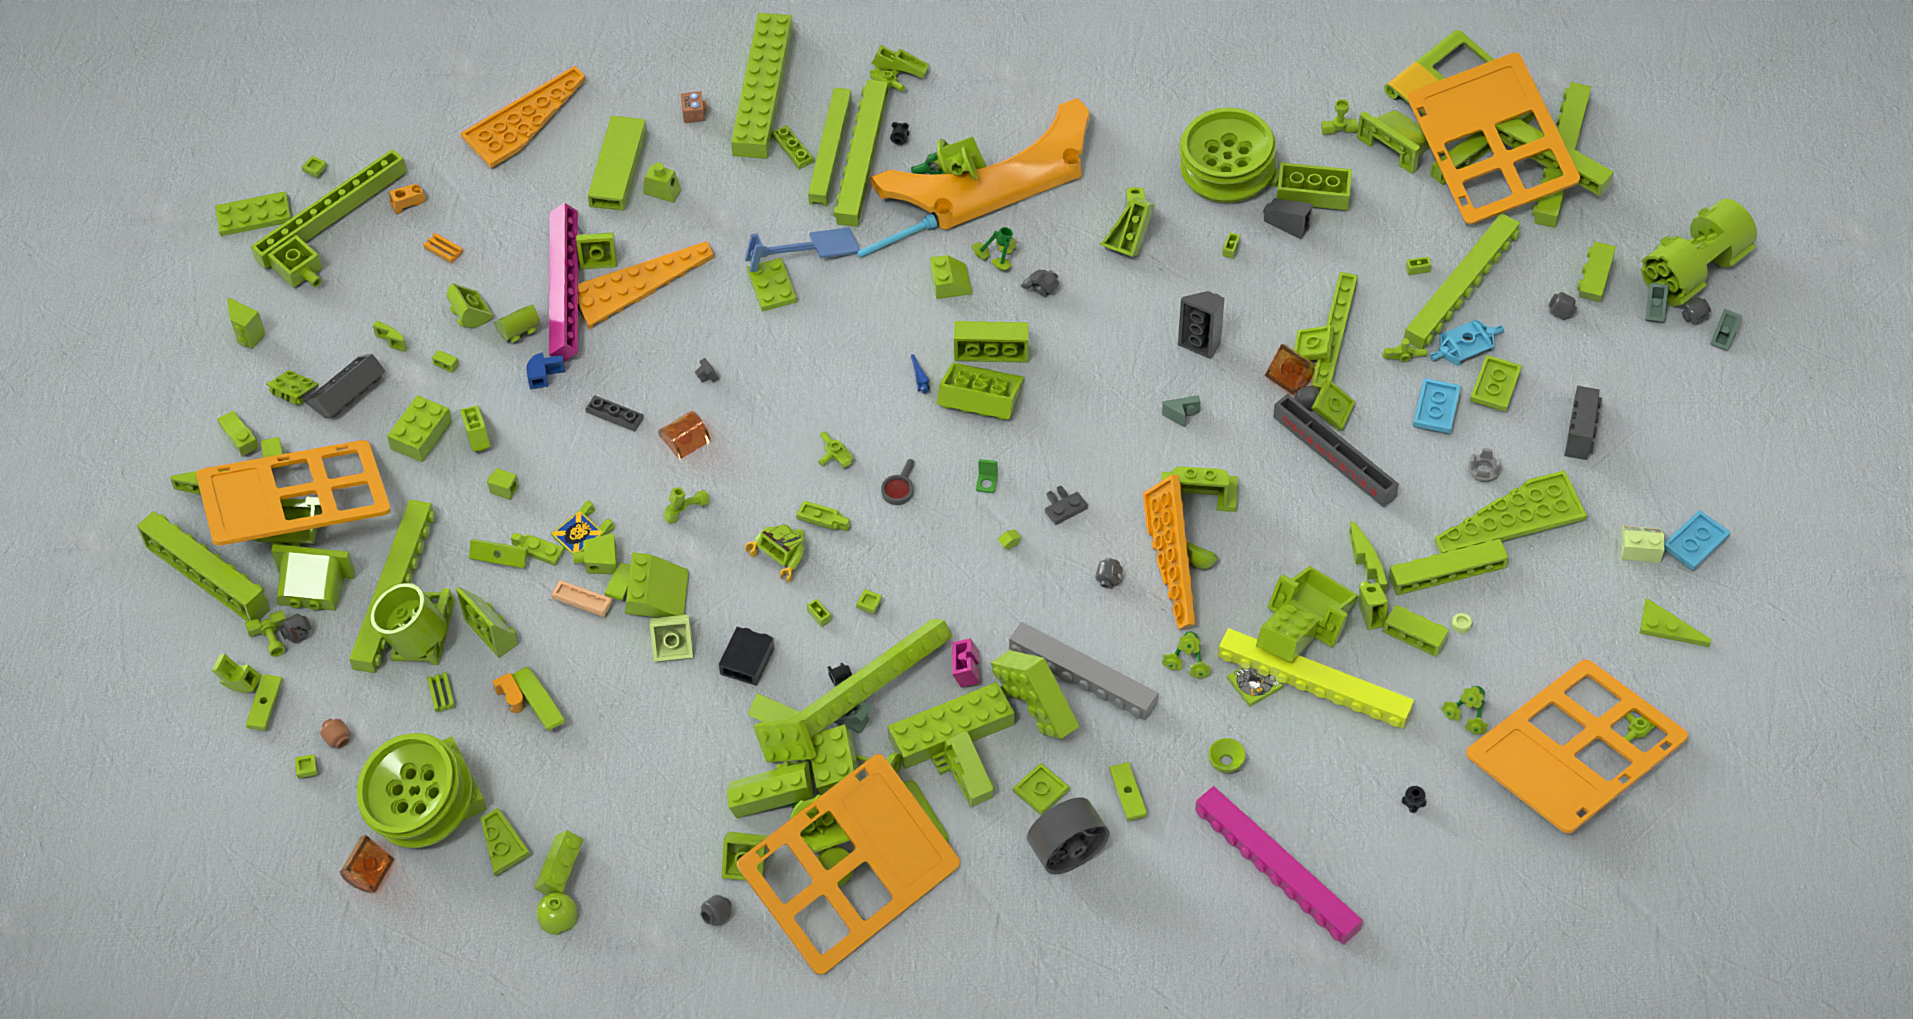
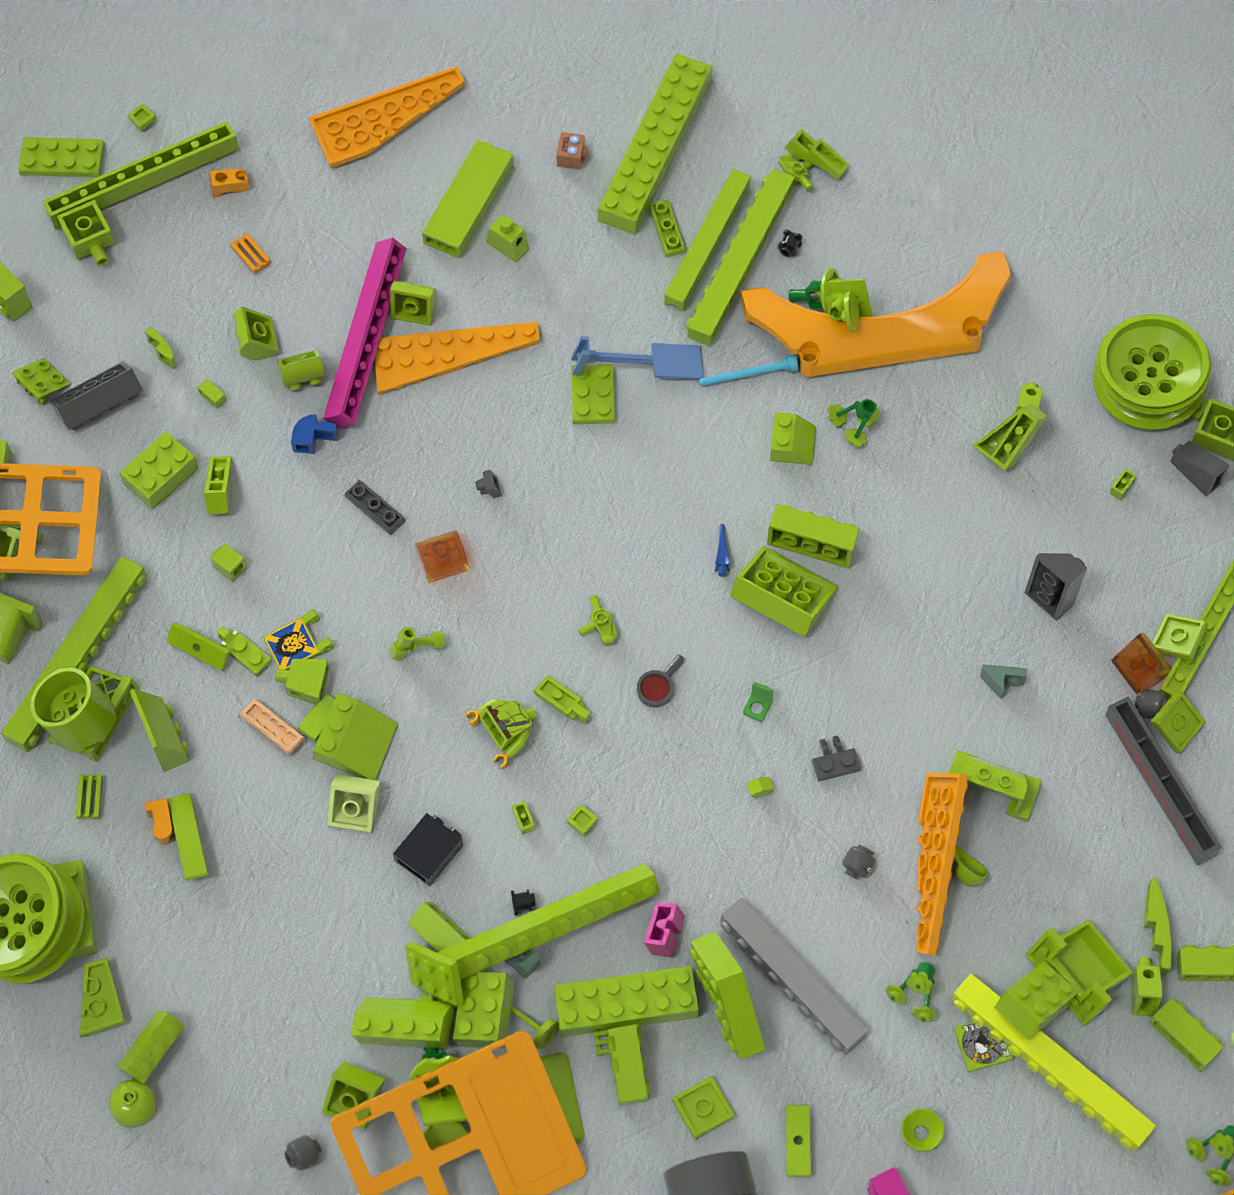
camera: 15 degrees right, 10 degrees up
dark grey head [1020,269,1060,297] -> none

